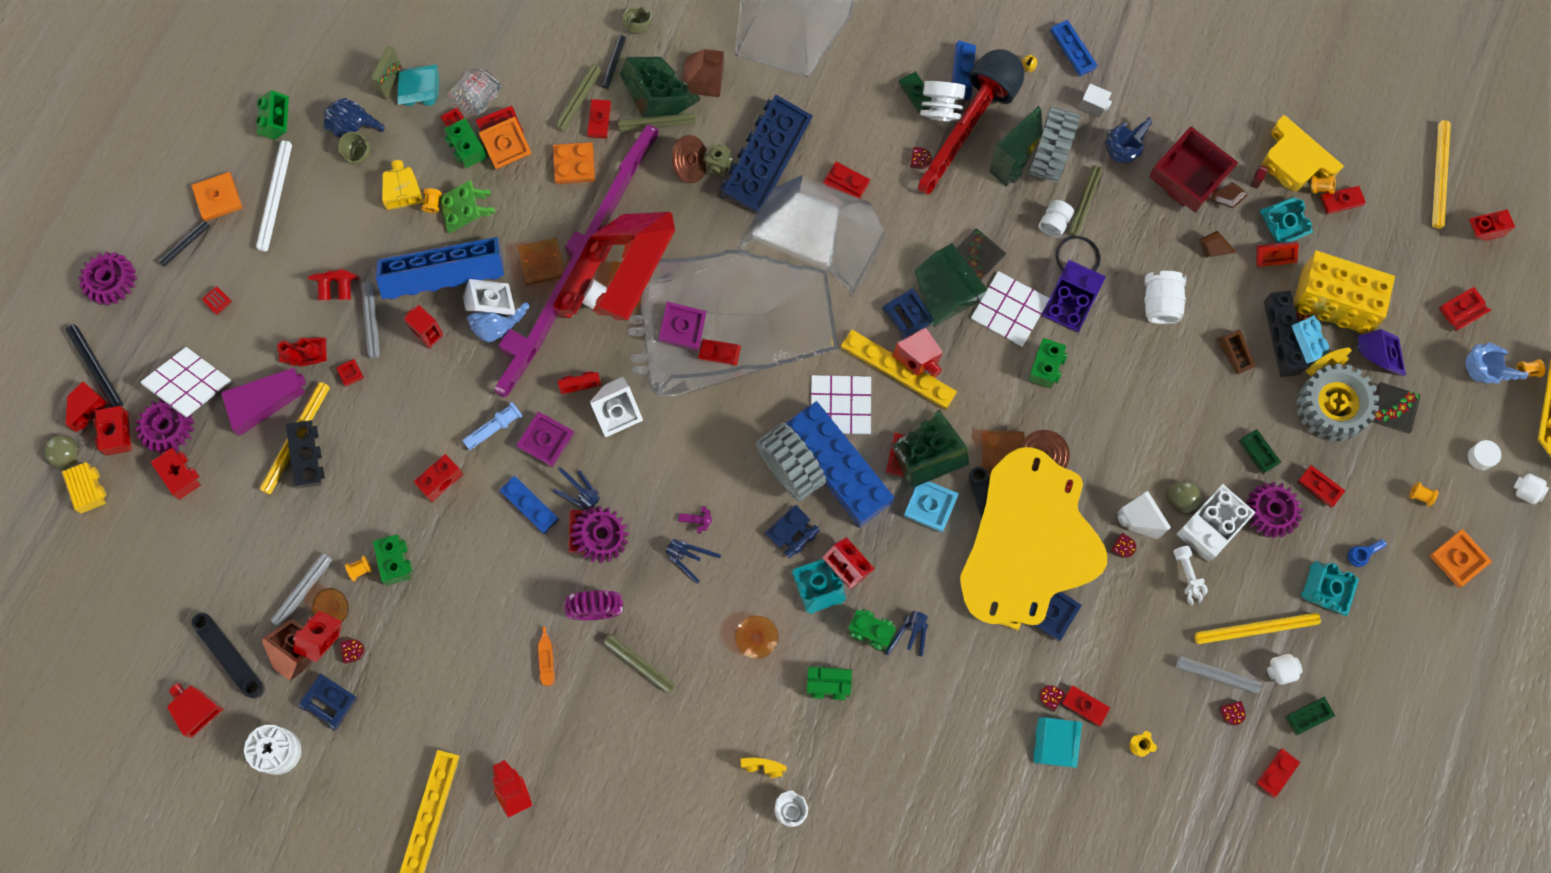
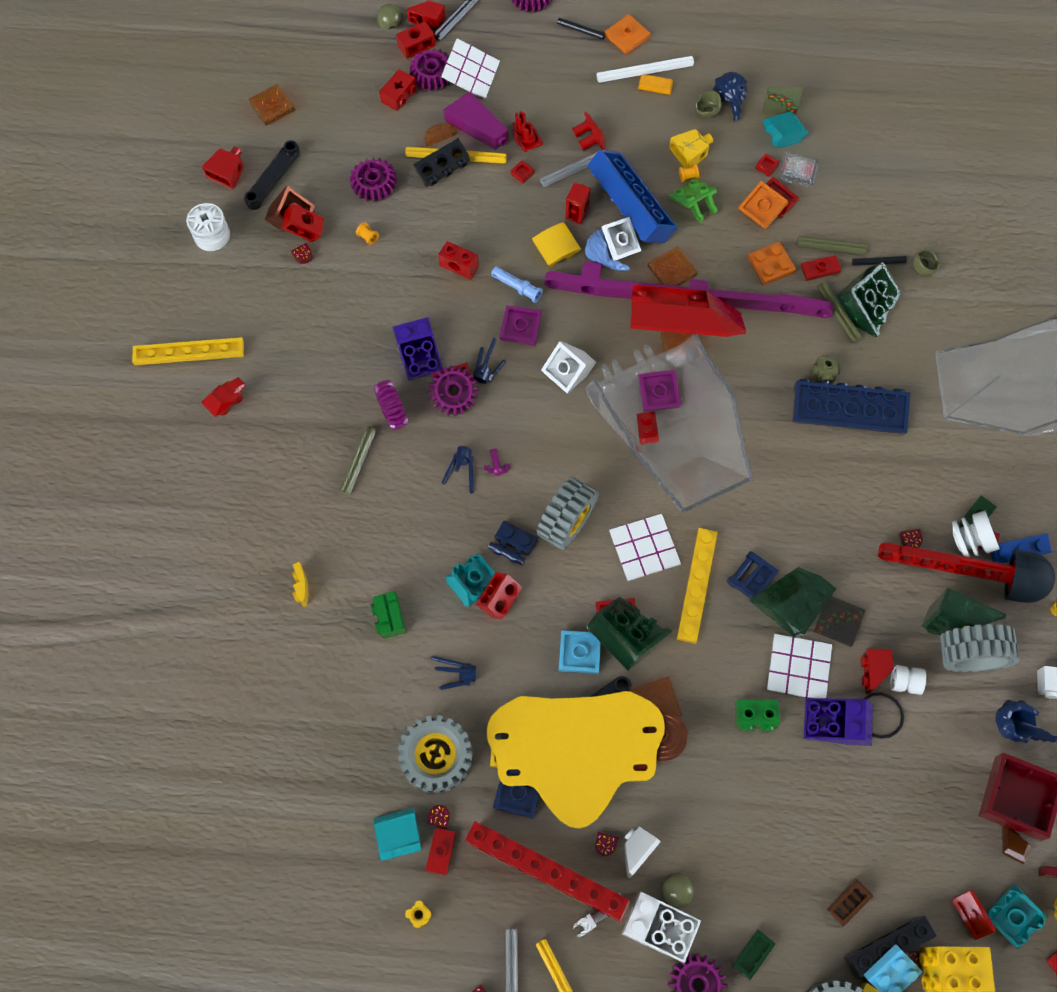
camera: 75 degrees right, 5 degrees down
yellow brick [62,462,106,514] -> none
red tile [201,286,232,315] -> none
green brick [256,90,289,140] -> none
light grey axle [271,553,332,627] -> none
dark blue plate [298,673,358,731] -> none
clear orange piece [312,588,349,622] -> none
green brick [373,534,413,586] -> none
green brick [444,118,487,169] -> none
blue plate [500,475,559,534] -> none
orange piece [538,627,555,687] -> none
red plate [558,371,602,395] -> none
copper shield [672,135,706,183] -> none
copper slope [681,49,724,97] -> none
clear orange dish [735,615,779,659] -> none
clear windscreen [737,175,885,298] -> none
white hair [774,790,808,827] -> none
blue brick [786,401,895,528] -> none
red plate [822,161,870,205] -> none
green brick [847,609,896,651] -> none
torso [892,328,942,378] -> none
olive axle [1068,165,1102,236] -> none
white piece [1144,271,1187,324] -> none
reddish brown piece [1199,231,1236,258] -> none
none -> clear orange plate [248,84,295,126]
none -> magenta gear [350,157,397,202]
none -> dark purple slope [392,317,443,380]
none -> light grey wheel [398,715,473,794]
none -> clear orange tile [424,123,457,147]
none -> red brick [465,821,630,923]
none -> yellow slope [532,222,582,268]
none -> light orange tile [638,74,674,95]
none -> red slope [861,649,894,694]

